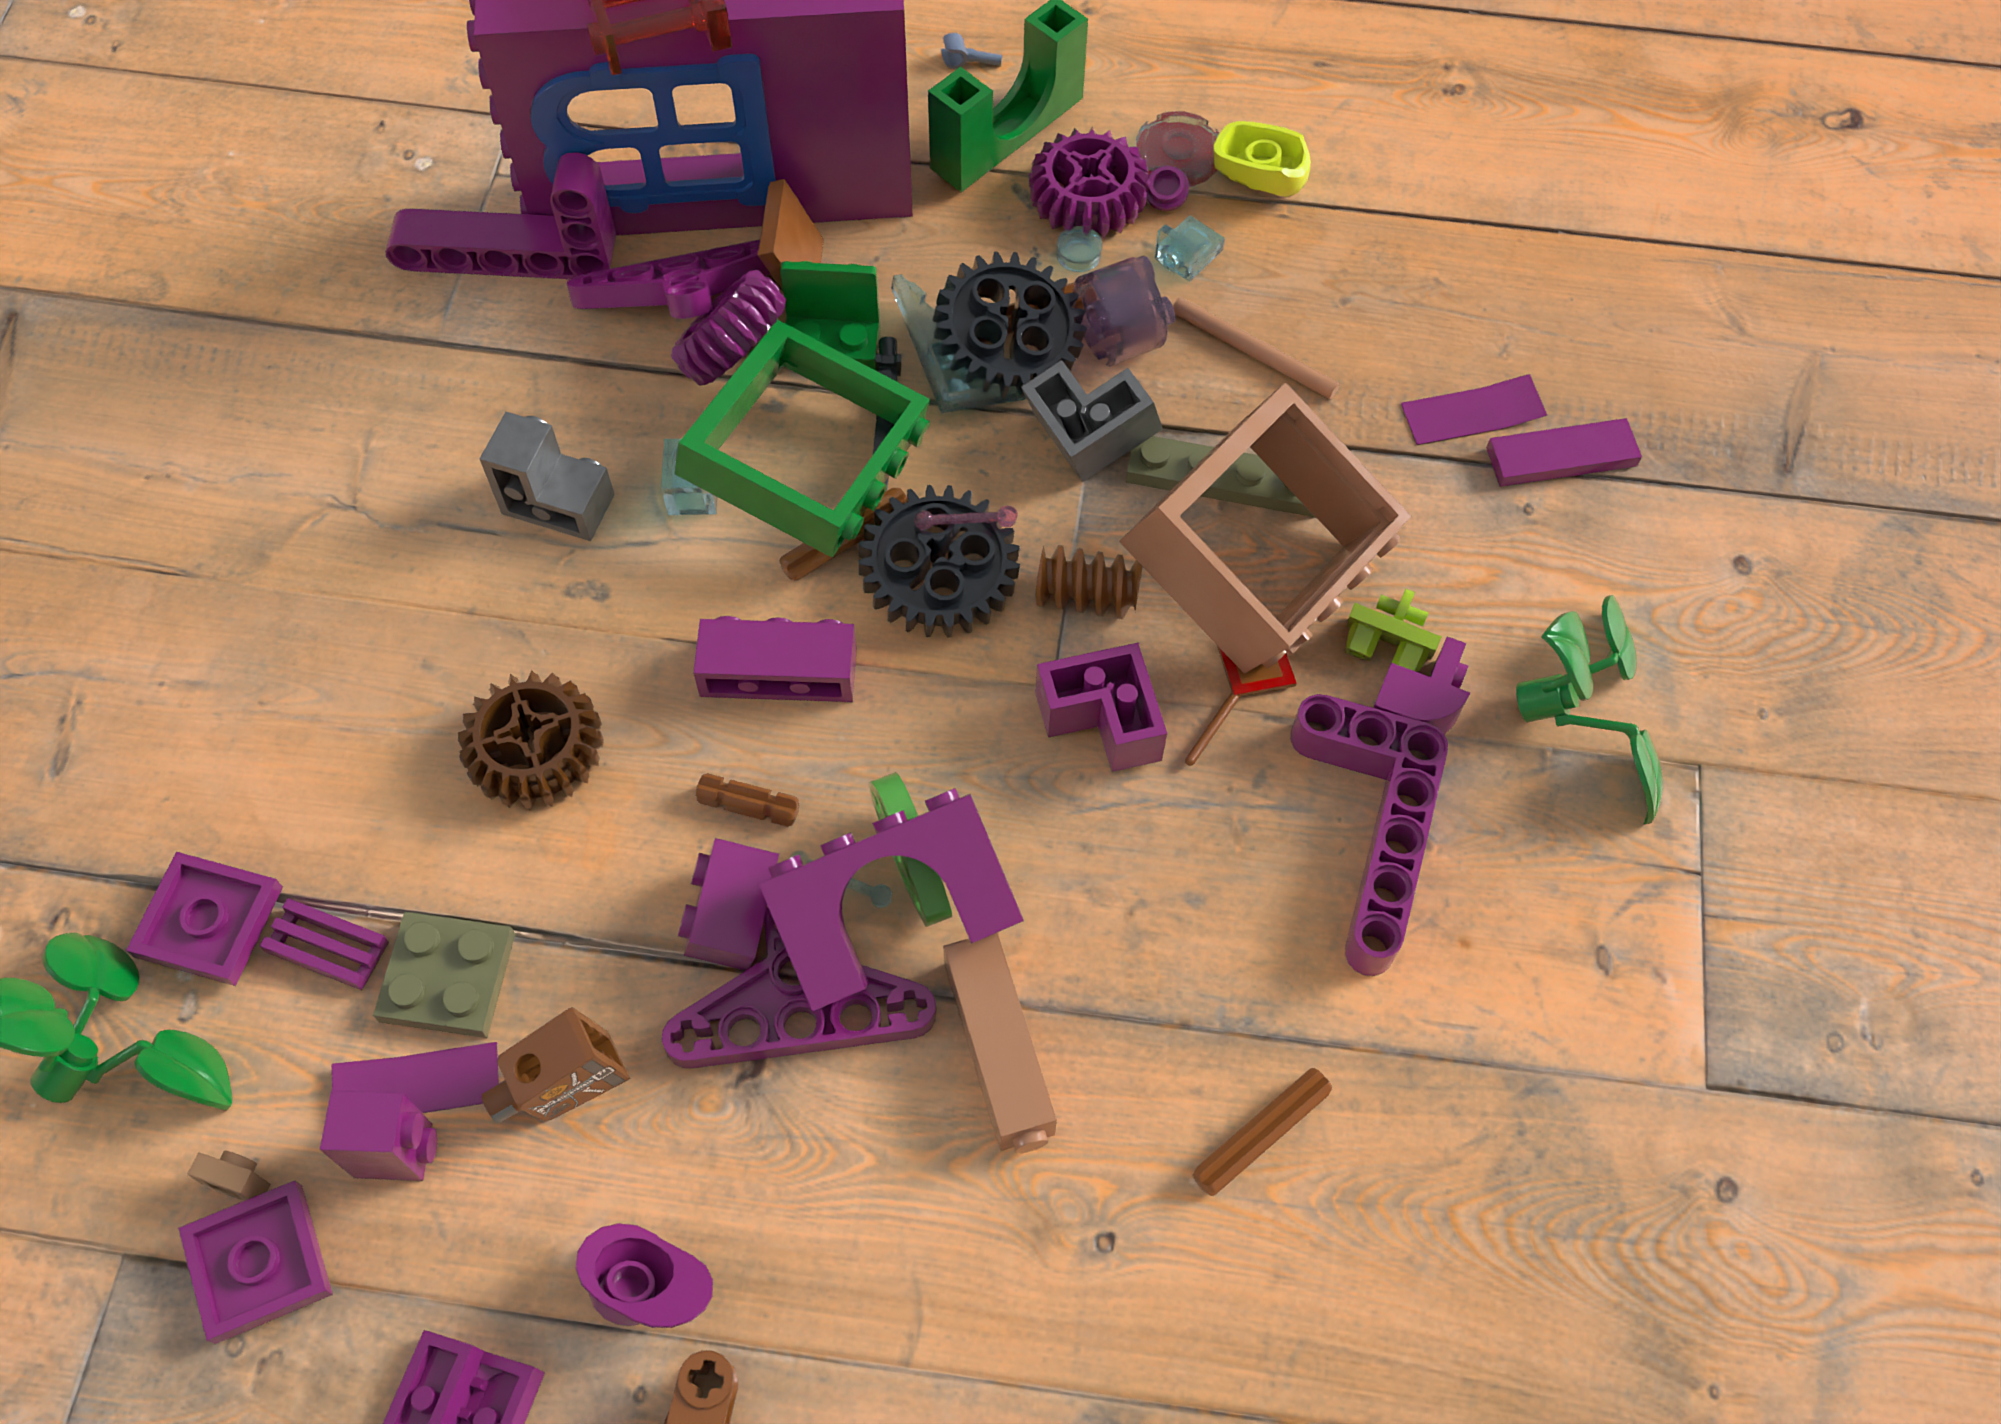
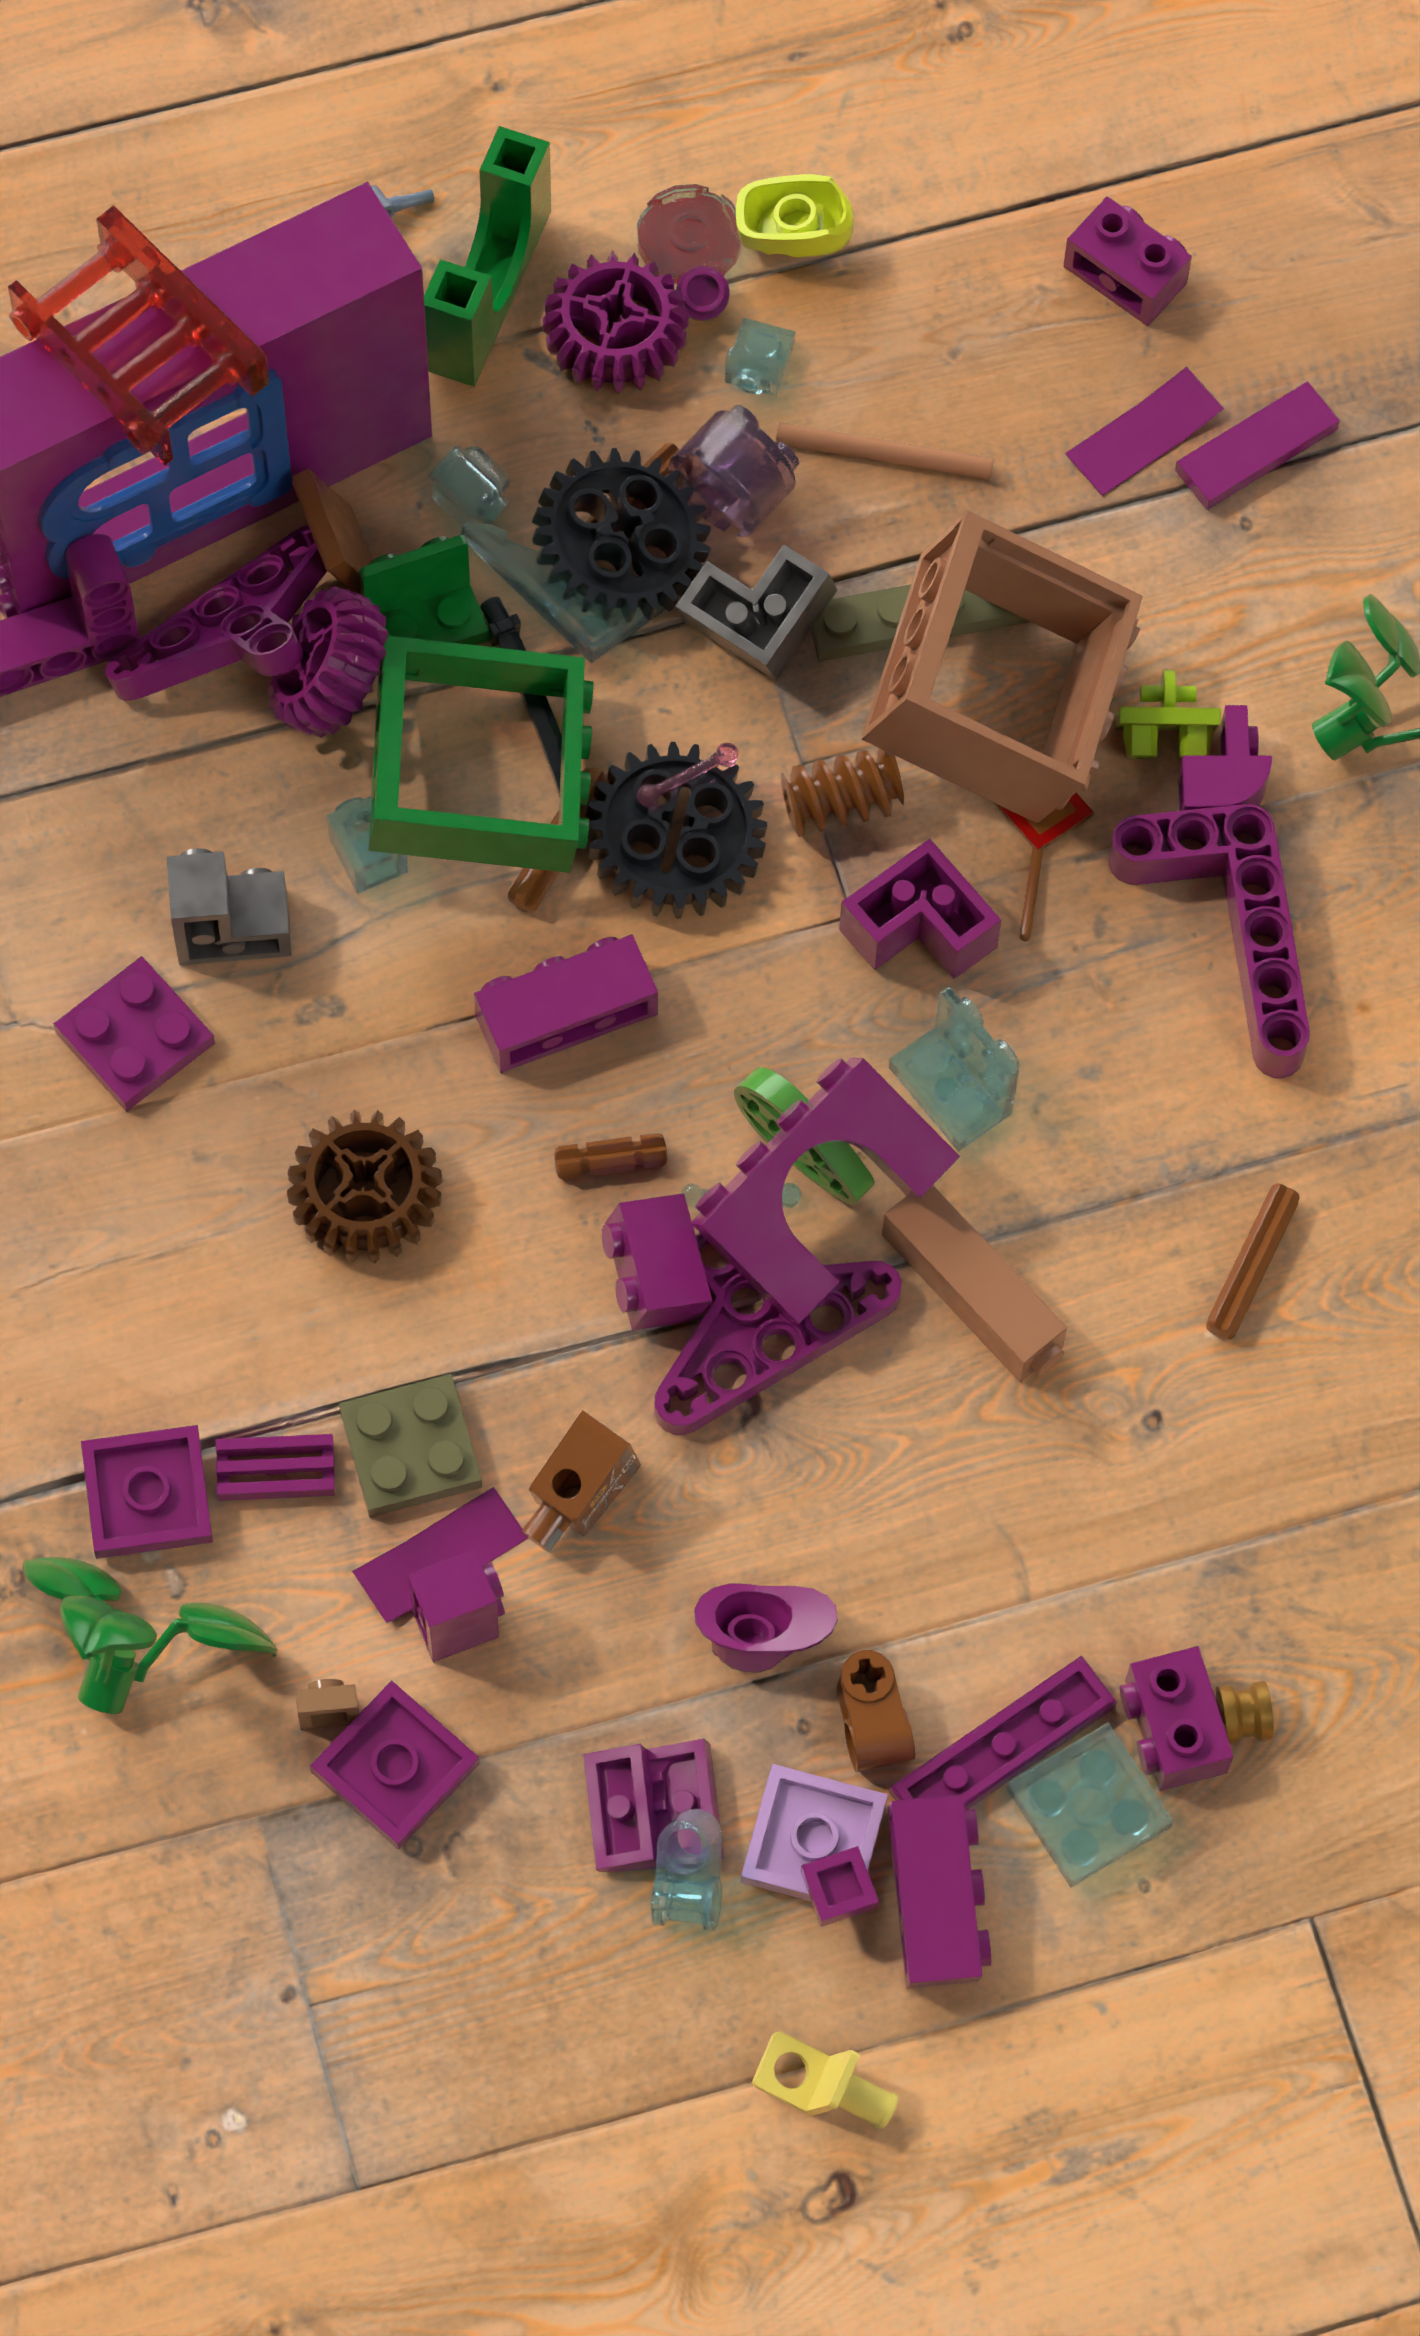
camera: 25 degrees left, 5 degrees up
clear light blue tile [1056,226,1102,272] -> none
none -> magenta plate [53,956,215,1112]
none -> clear light blue head [428,445,510,527]
none -> clear light blue bracket [889,986,1020,1152]
none -> magenta brick [1063,196,1192,327]

